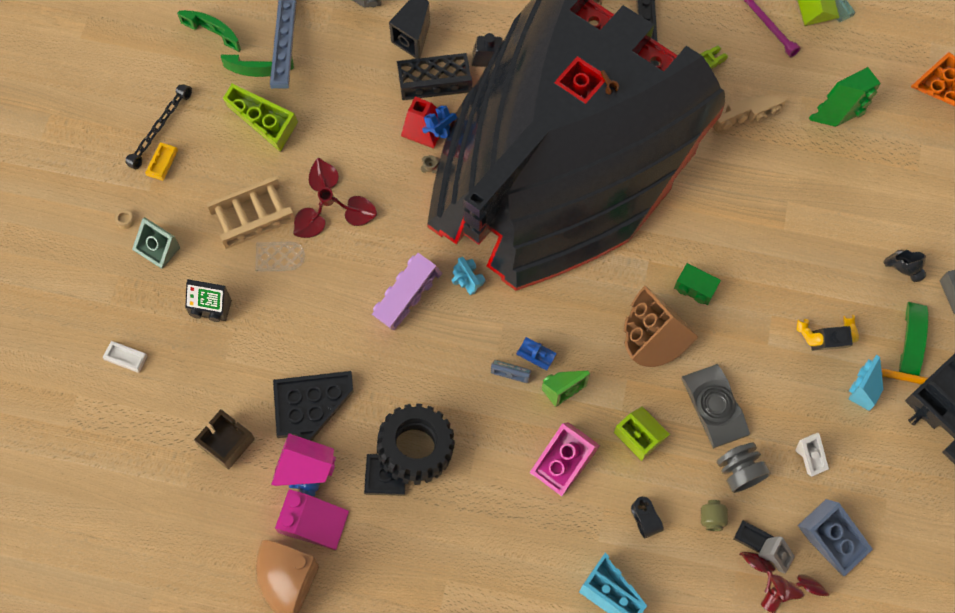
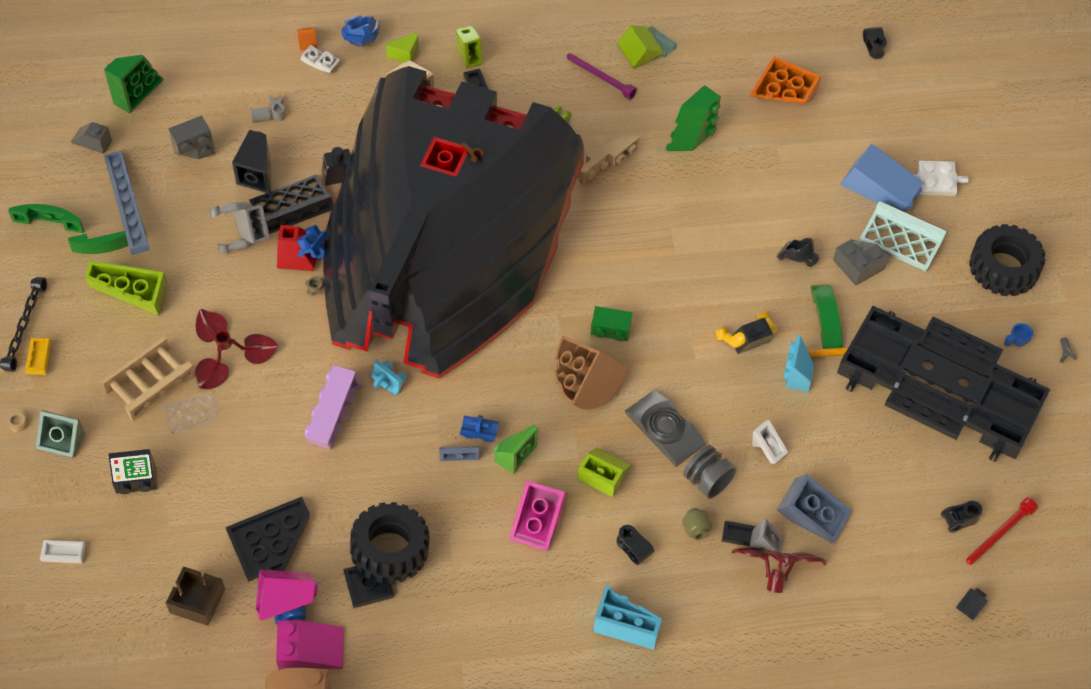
camera: 20 degrees left, 10 degrees down
none -> light grey torso [209,202,270,254]

